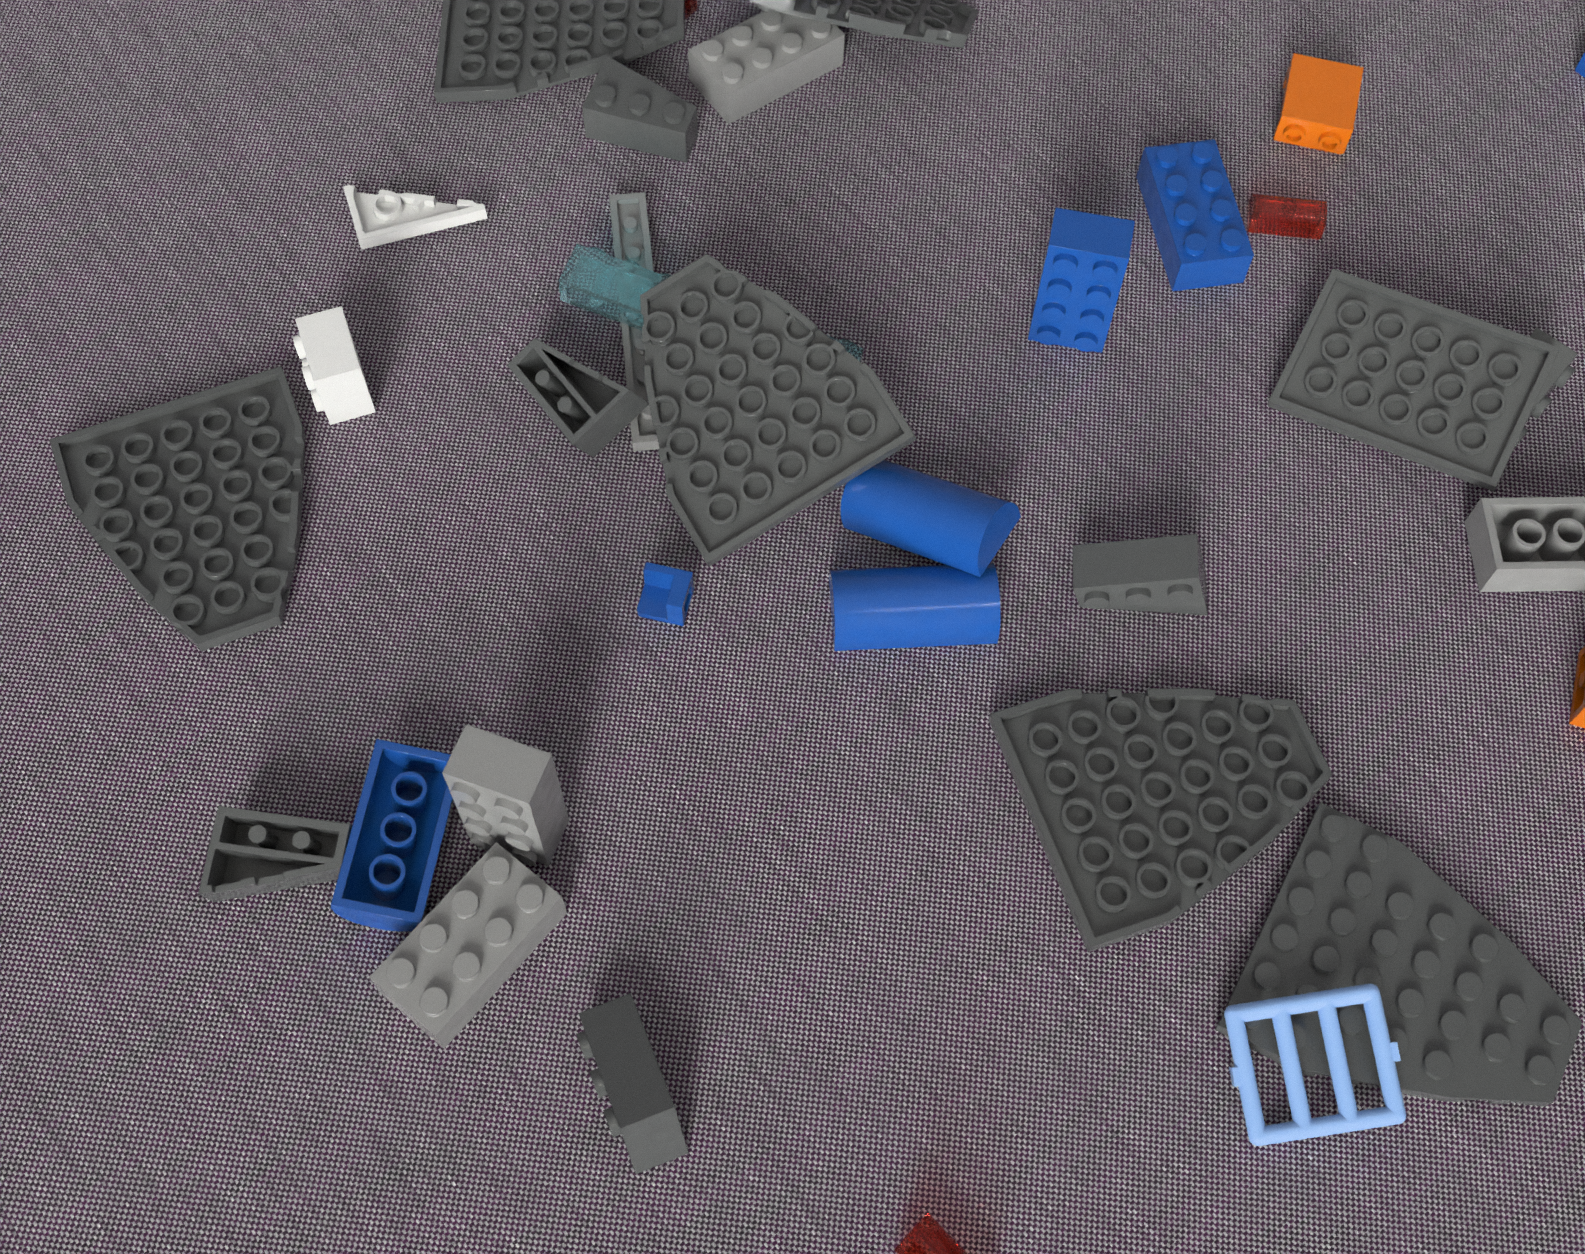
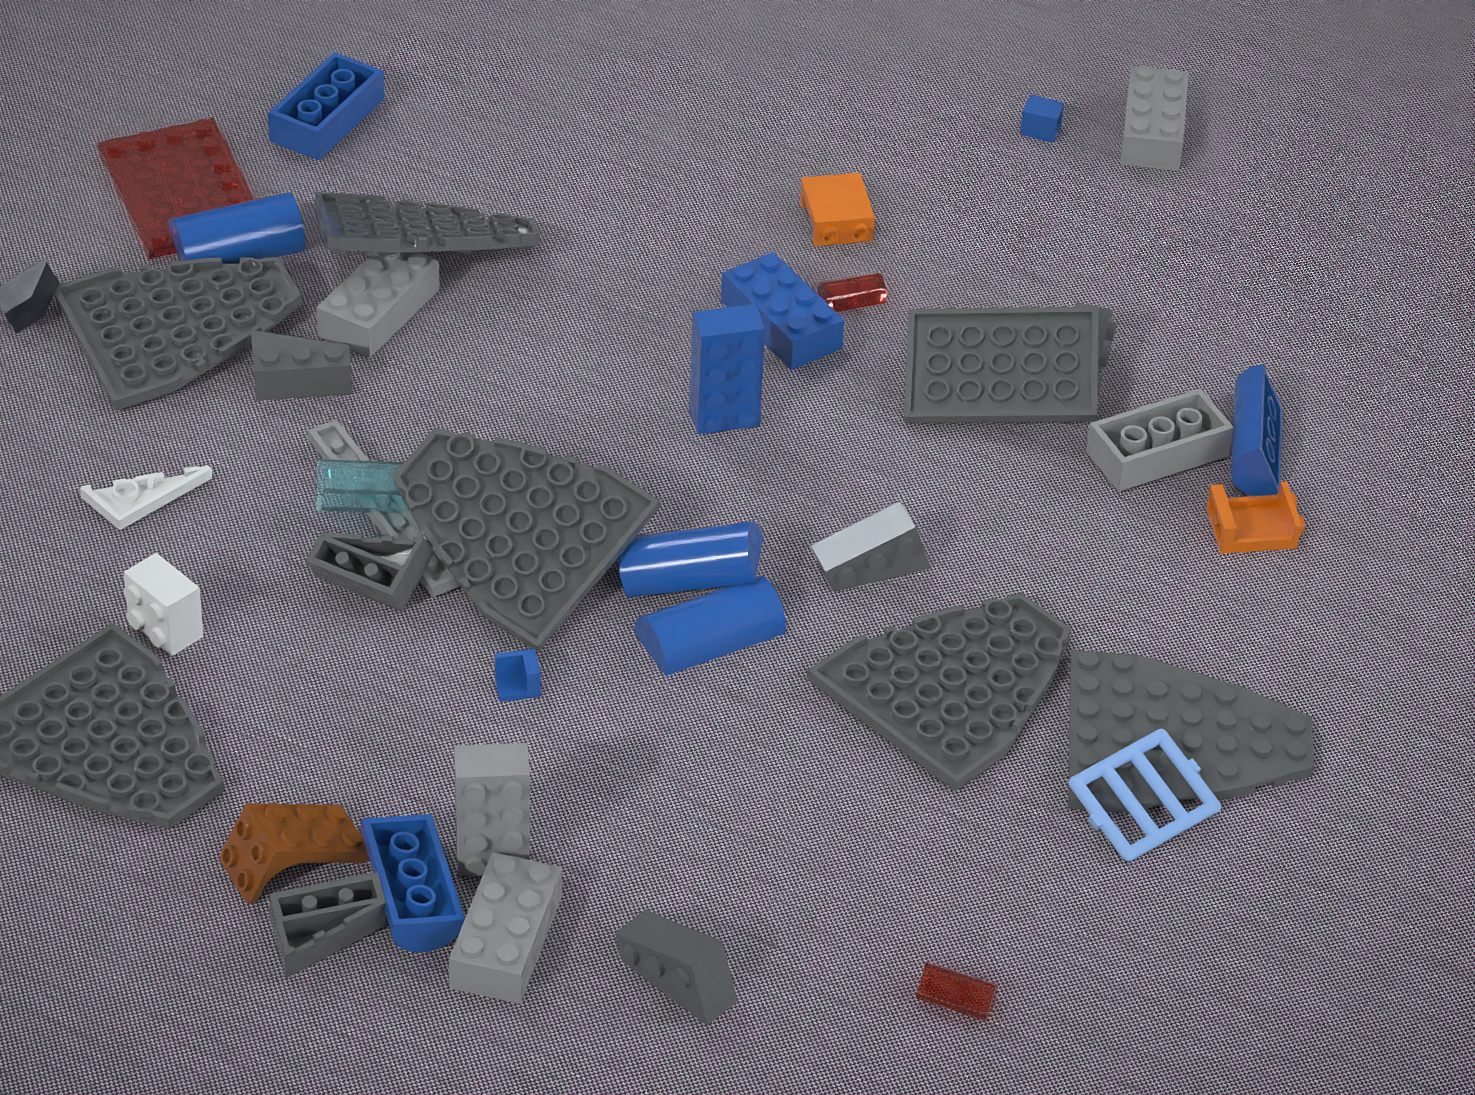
camera: 25 degrees left, 20 degrees down
none -> dark orange bracket [220,803,369,903]

